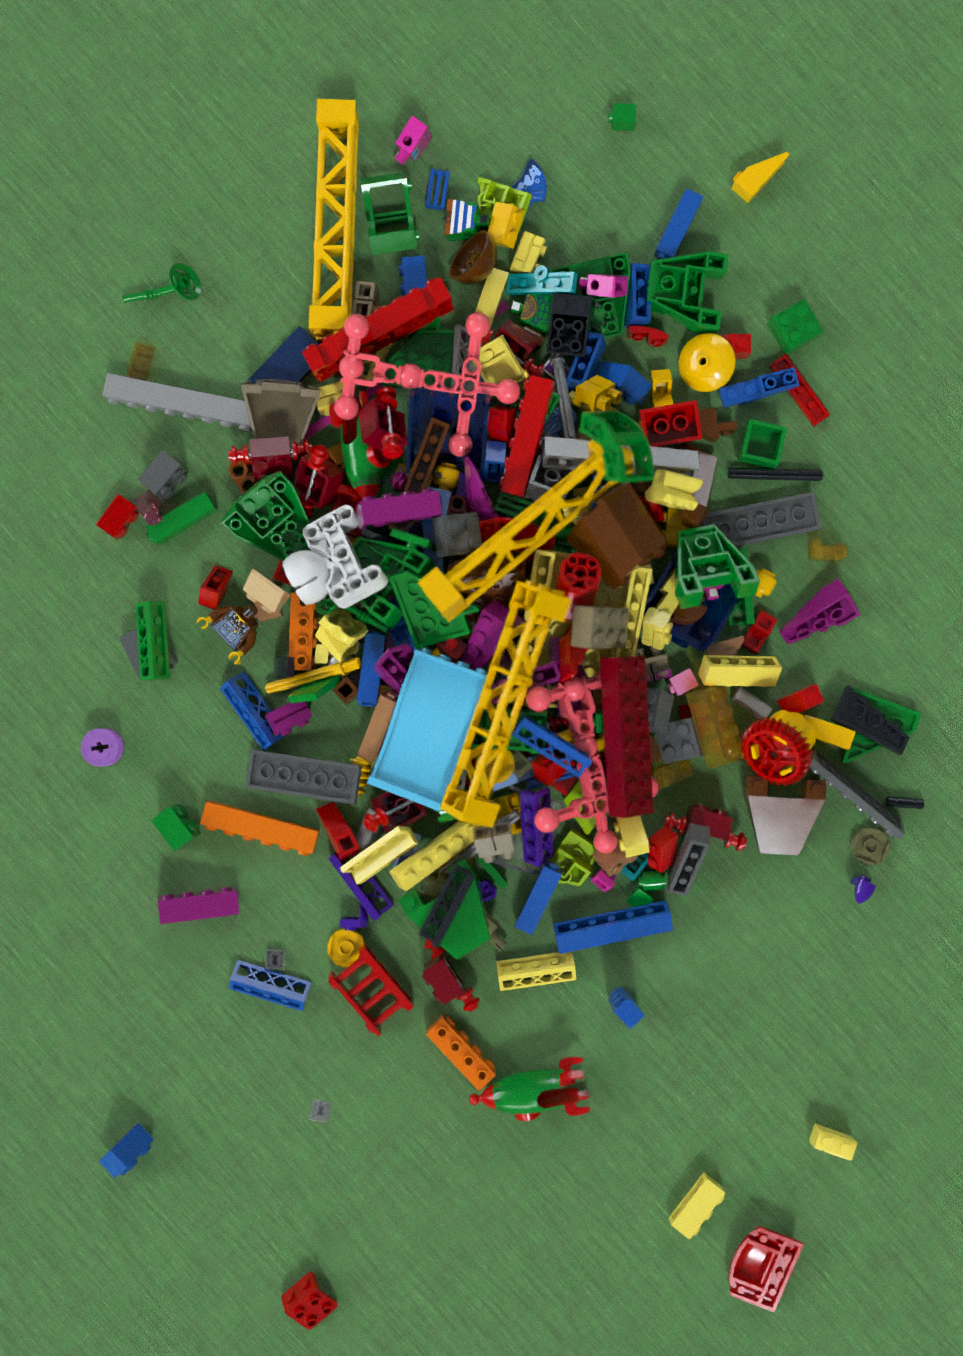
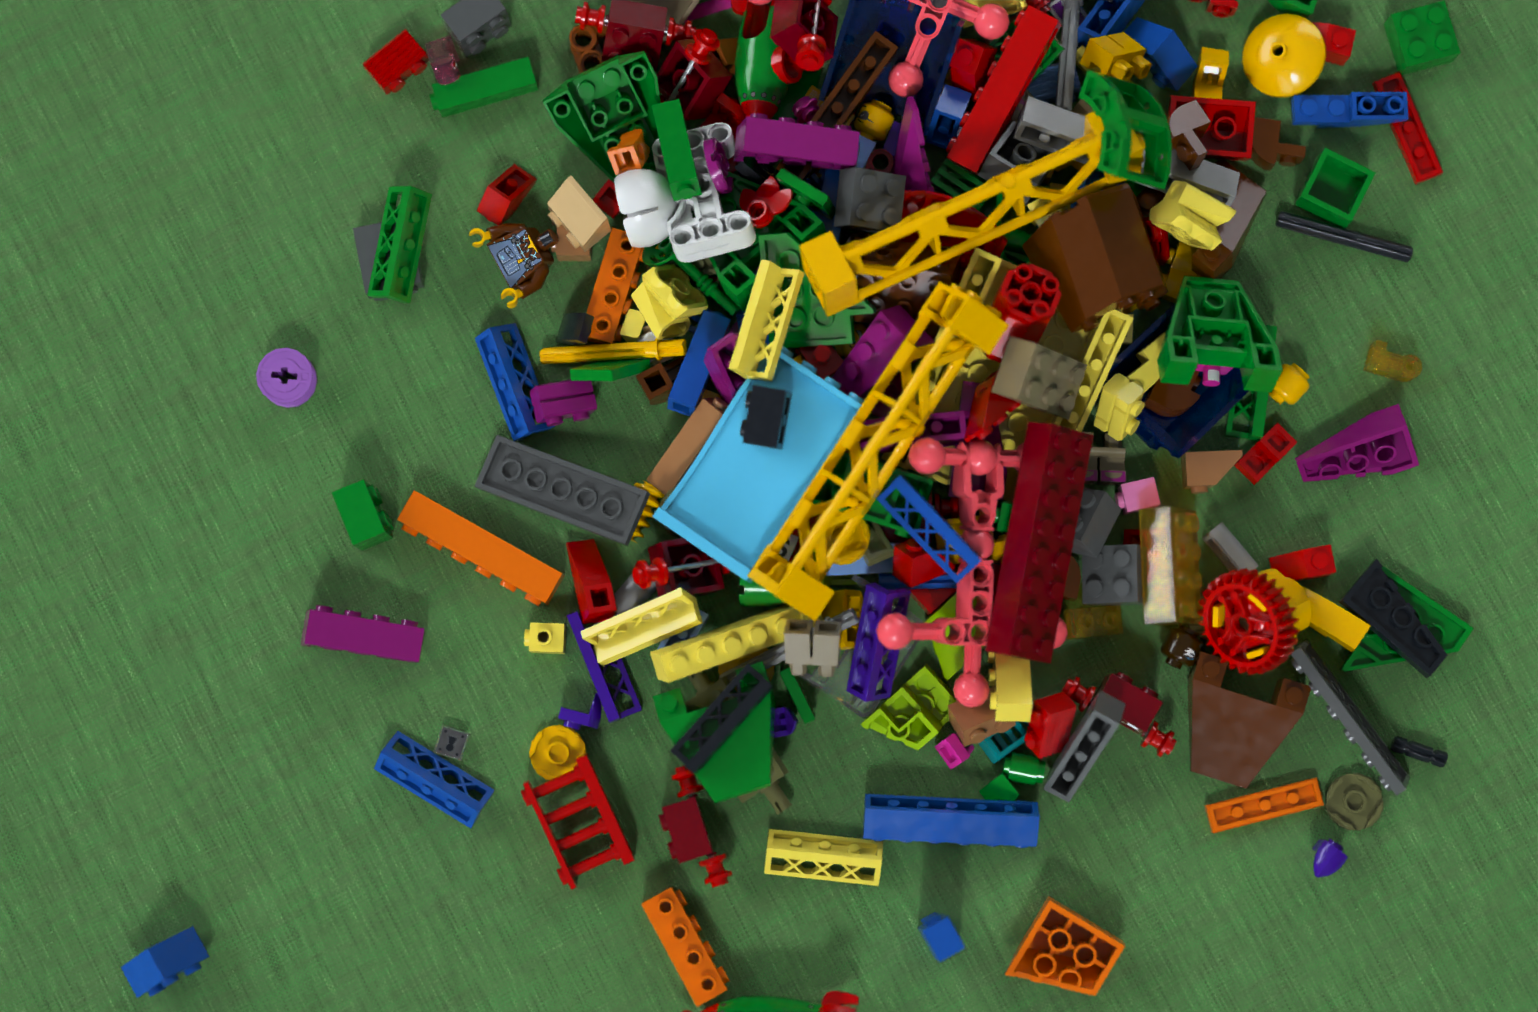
camera: 15 degrees right, 5 degrees down
clear tile [309,1099,332,1124] -> none
blue brick [515,861,562,935] -> none
light yellow brick [698,655,782,687] -> none
dark grey plate [702,492,822,547] -> none
none -> light yellow brick [524,622,567,654]
none -> orange leg [607,129,650,175]
none -> green brick [652,99,702,201]
none -> magenta tile [703,137,734,195]
none -> light yellow fence [729,260,804,381]
none -> red plate [739,176,793,228]
none -> black brick [740,385,792,450]
none -> orange wedge [1004,896,1125,996]
none -> dark brown head [1160,625,1203,670]
none -> brick [1168,100,1211,171]
none -> orange tile [1204,777,1324,833]

